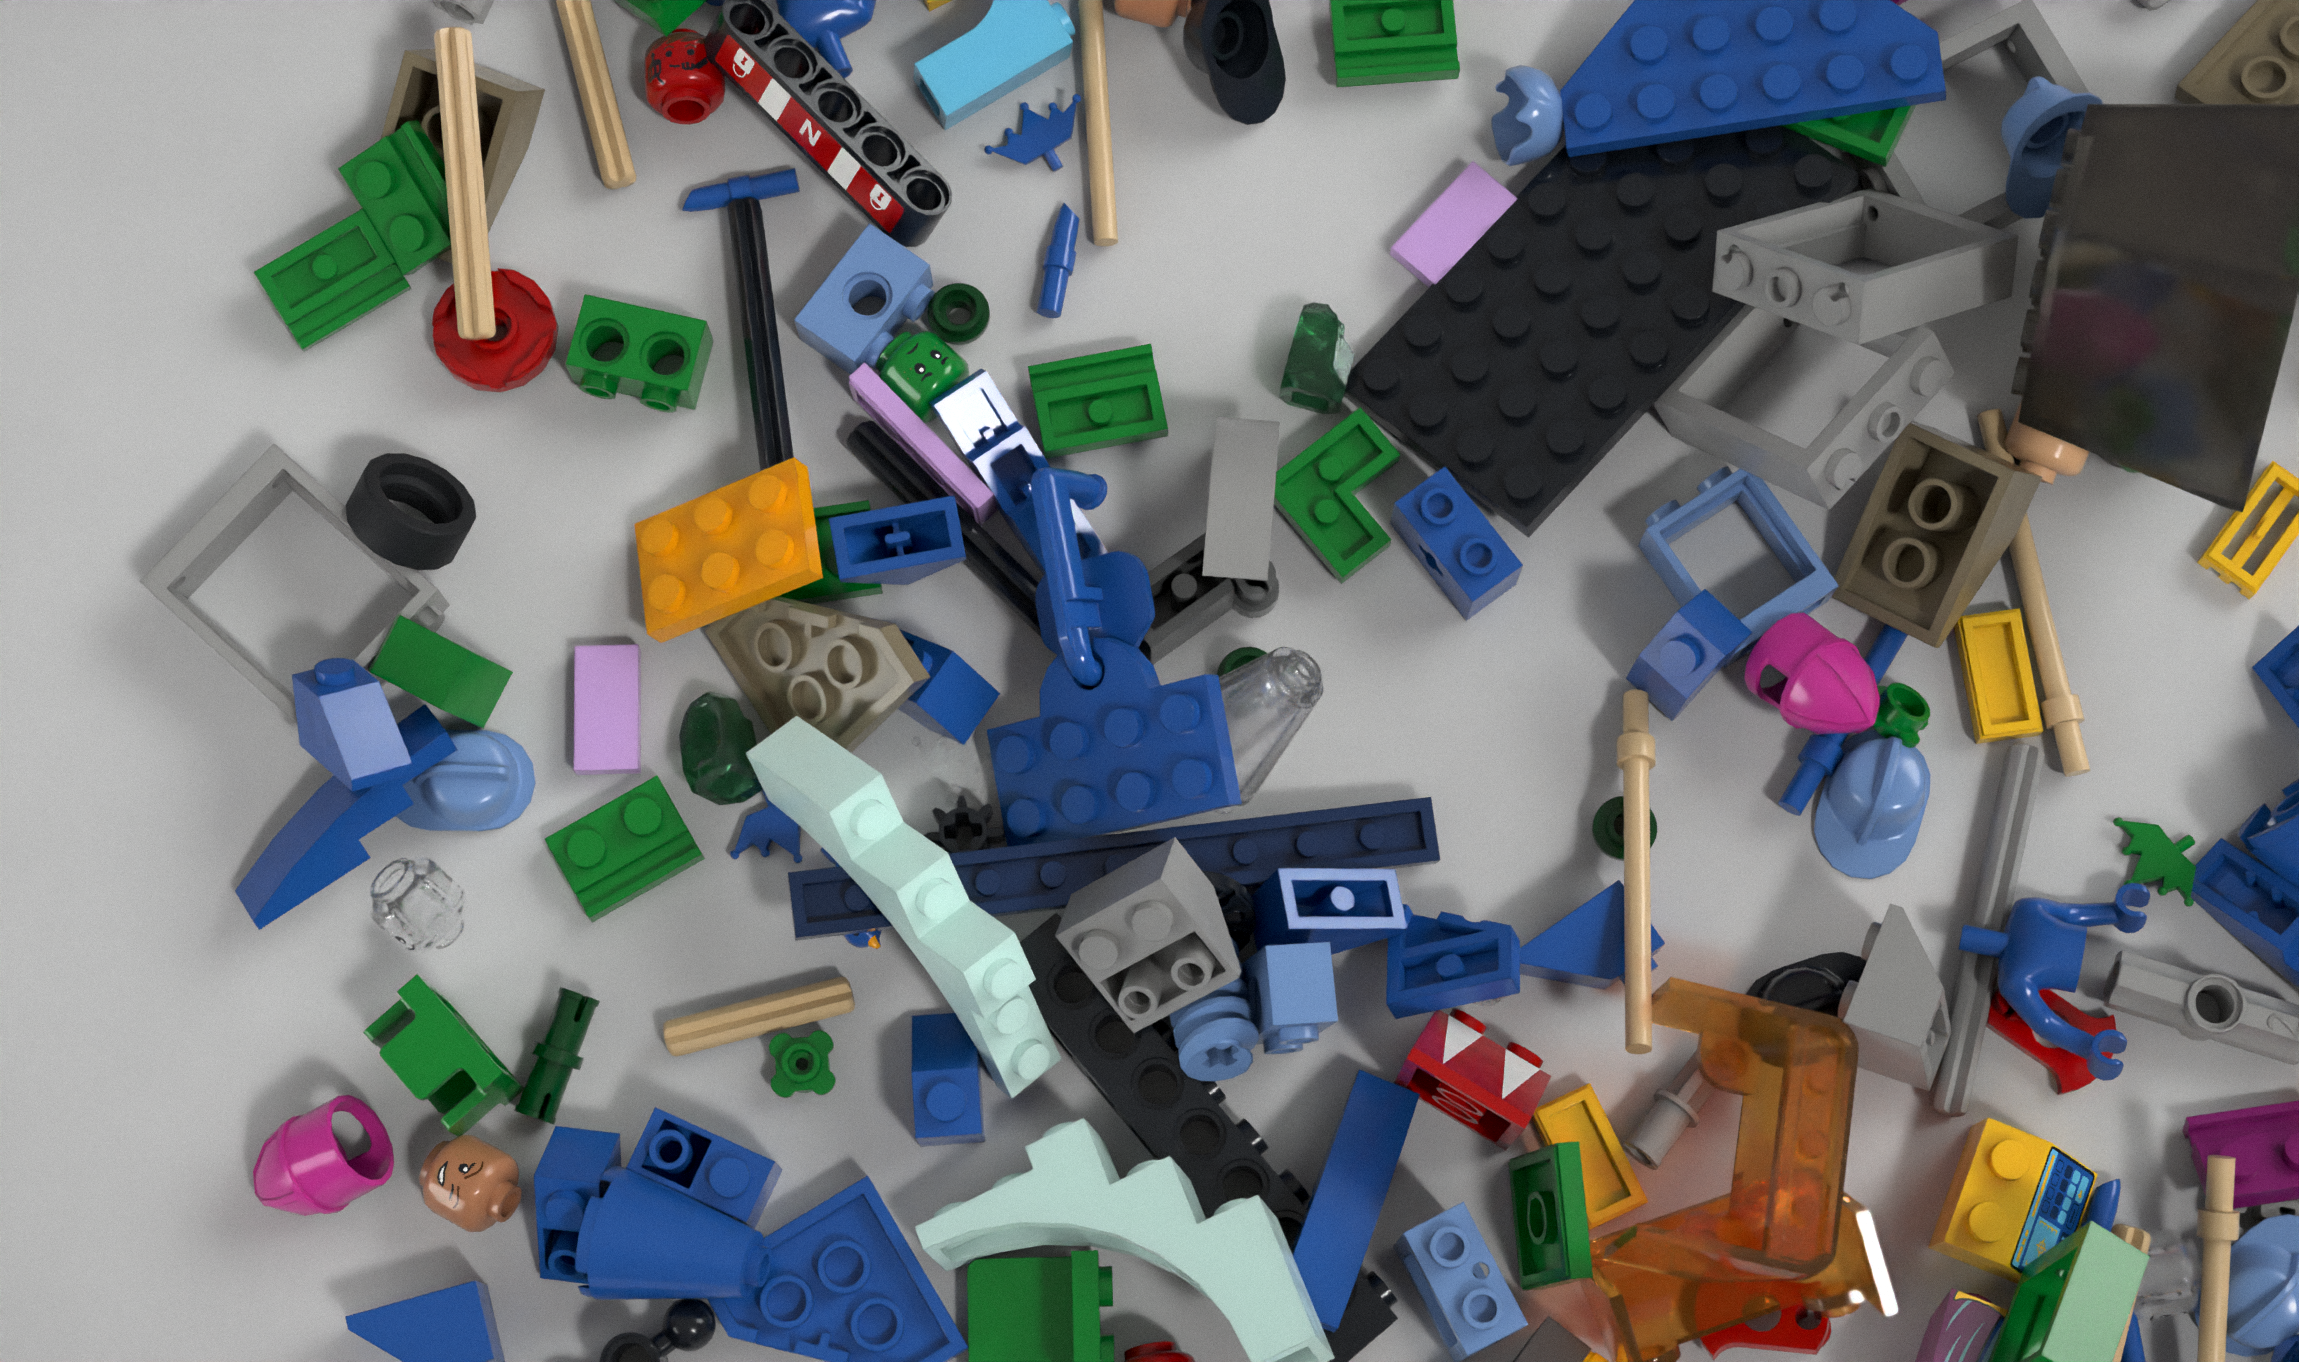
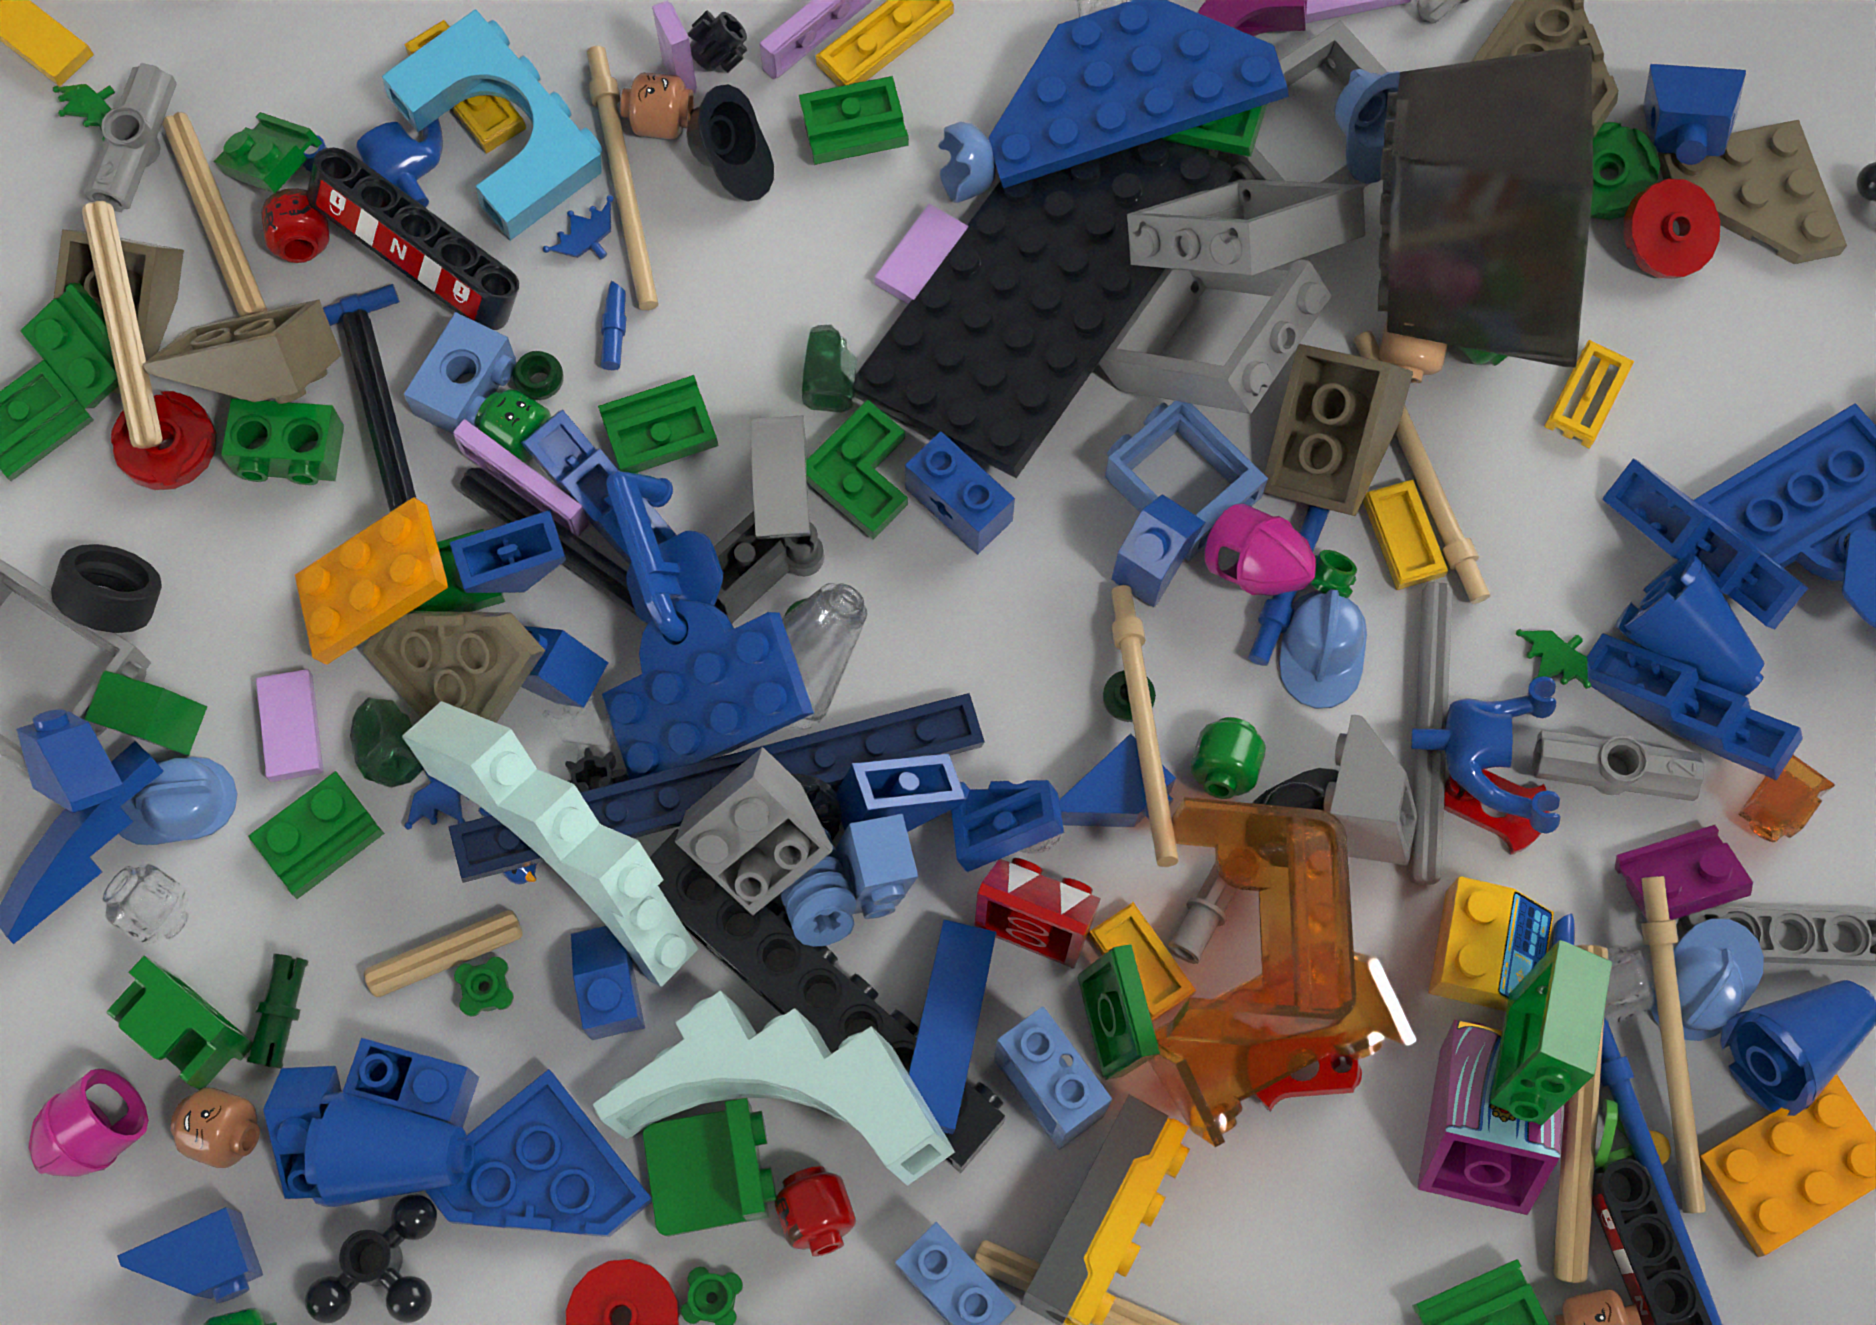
camera: 10 degrees left, 5 degrees down
none -> dark tan slope [143,299,342,404]
none -> green head [1191,717,1266,799]

